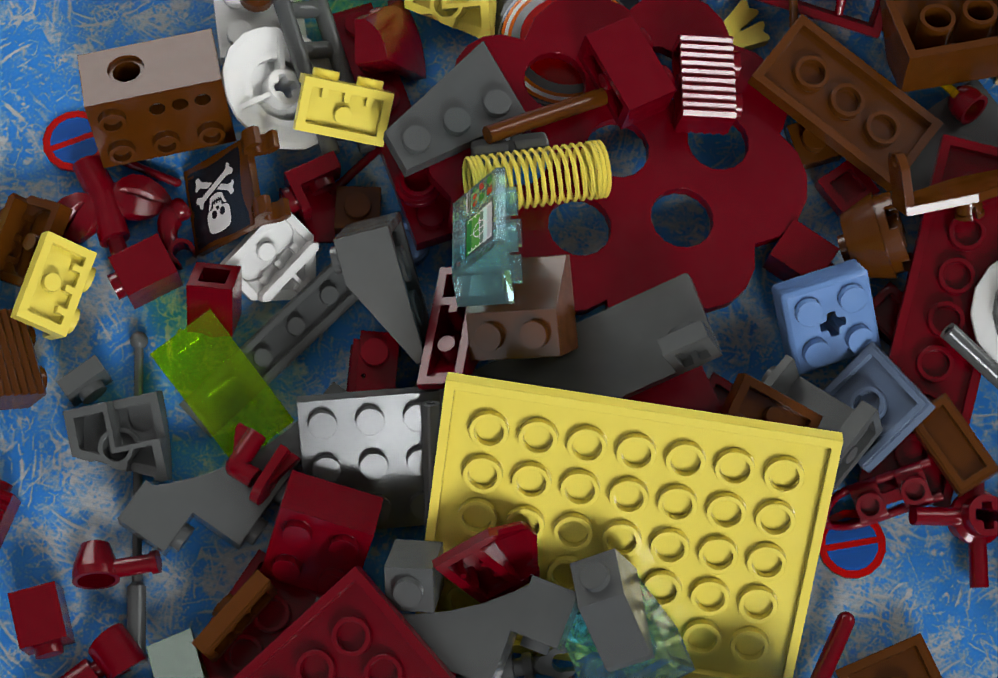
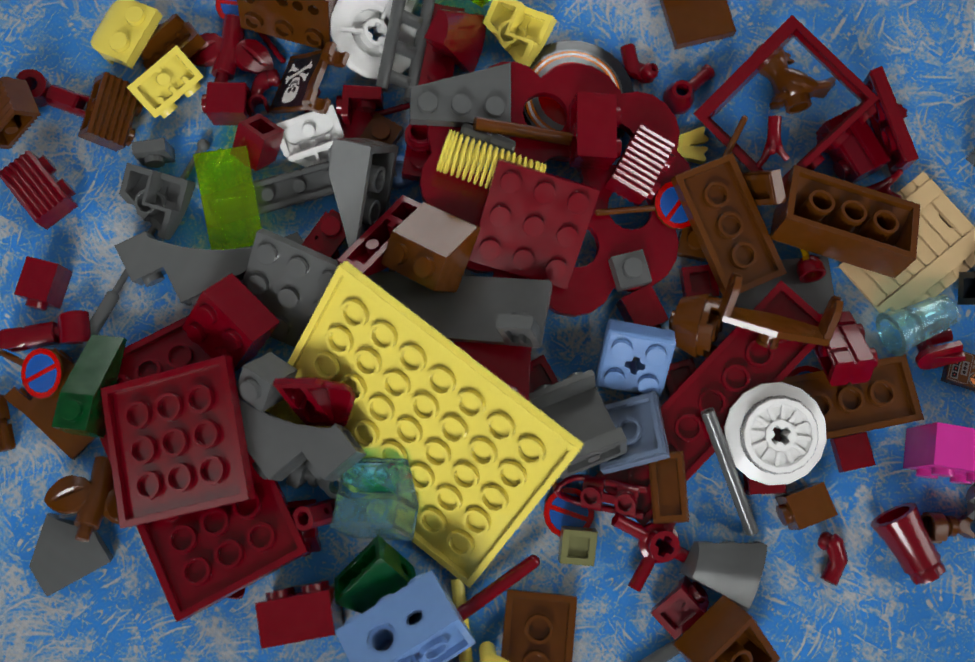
camera: 30 degrees right, 5 degrees up
dark red bar [72,540,162,590] -> none
reddish brown plate [192,570,278,663] -> none
dark red piece [225,422,301,505] -> none
light yellow bracket [293,67,394,147] -> none
clear light blue slope [452,167,523,307] -> none
dark grey slope [570,548,655,672] -> none
reddish brown plate [719,373,823,429] -> none
none -> dark red plate [469,158,600,289]
none -> olive plate [558,526,598,566]
none -> piece [595,182,691,230]
none -> dark grey plate [608,249,652,292]
none -> reddish brown tile [742,169,787,206]

